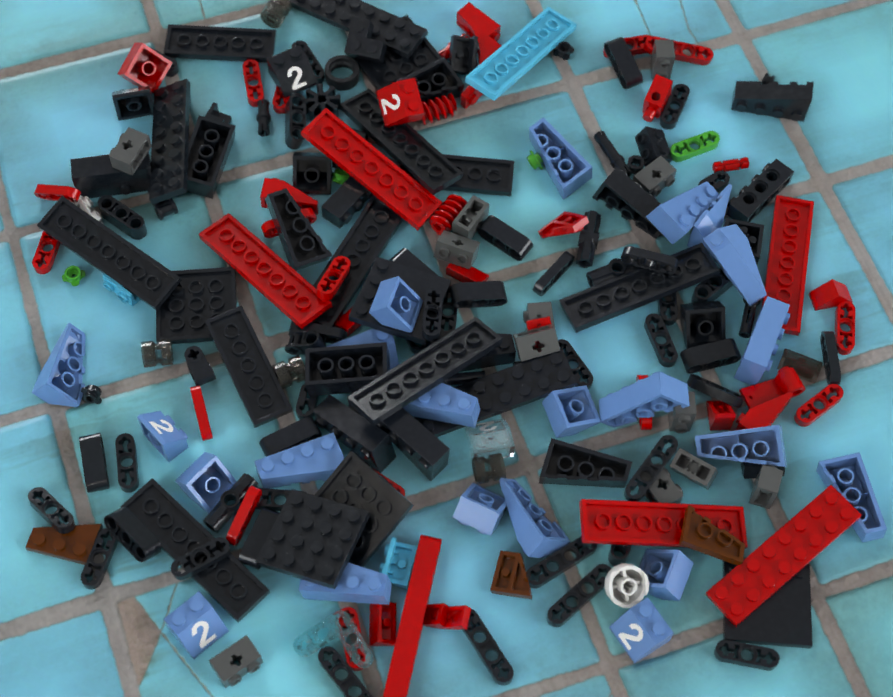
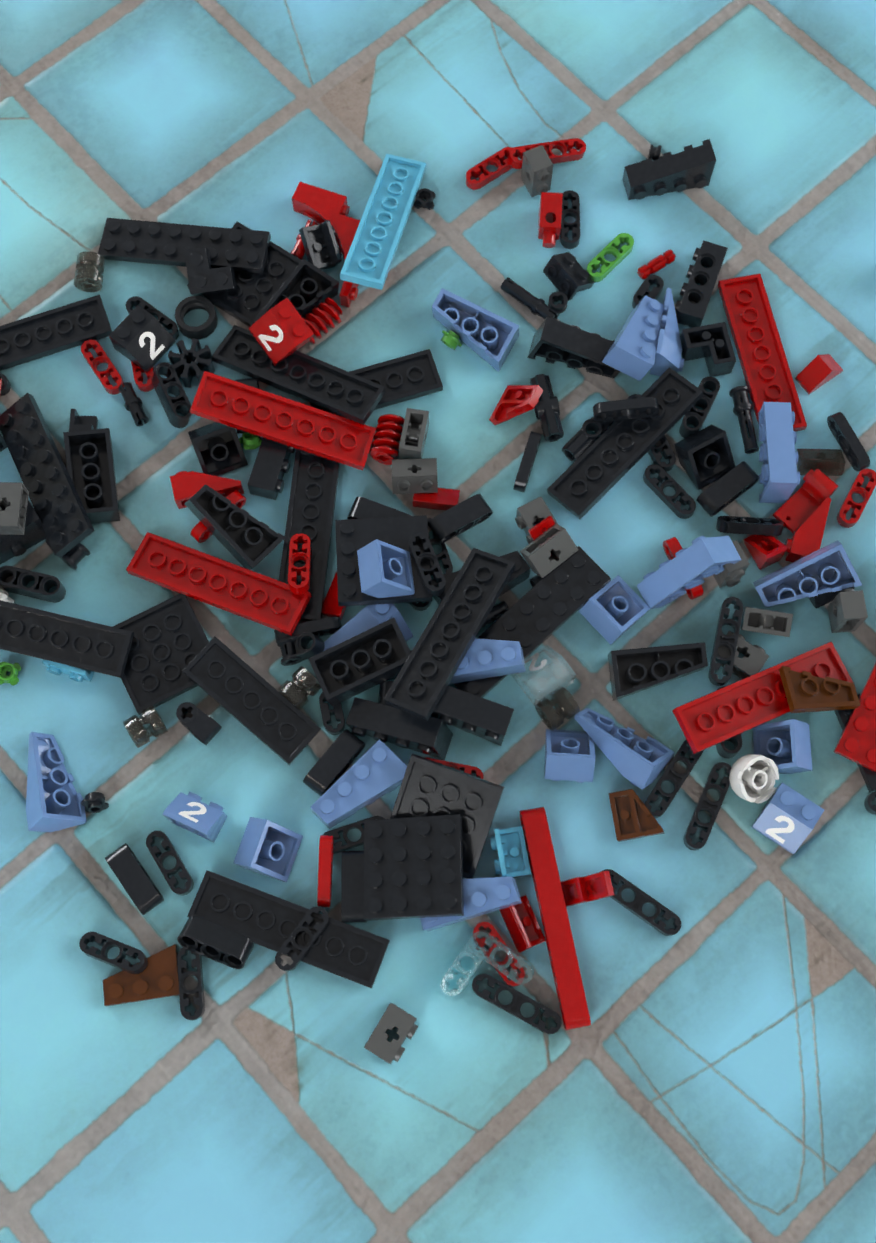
camera: 20 degrees left, 10 degrees up
medium blue slope [164,591,229,659] -> none
red beam [190,385,213,441] -> none
black piece [203,473,259,533] -> none
black beam [477,215,533,261] -> none
black beam [558,339,593,389] -> none
black beam [604,37,643,90] -> none
dark grey brick [633,156,676,197] -> none
medium blue wedge [703,224,767,306] -> none
red beam [835,301,855,355] -> none

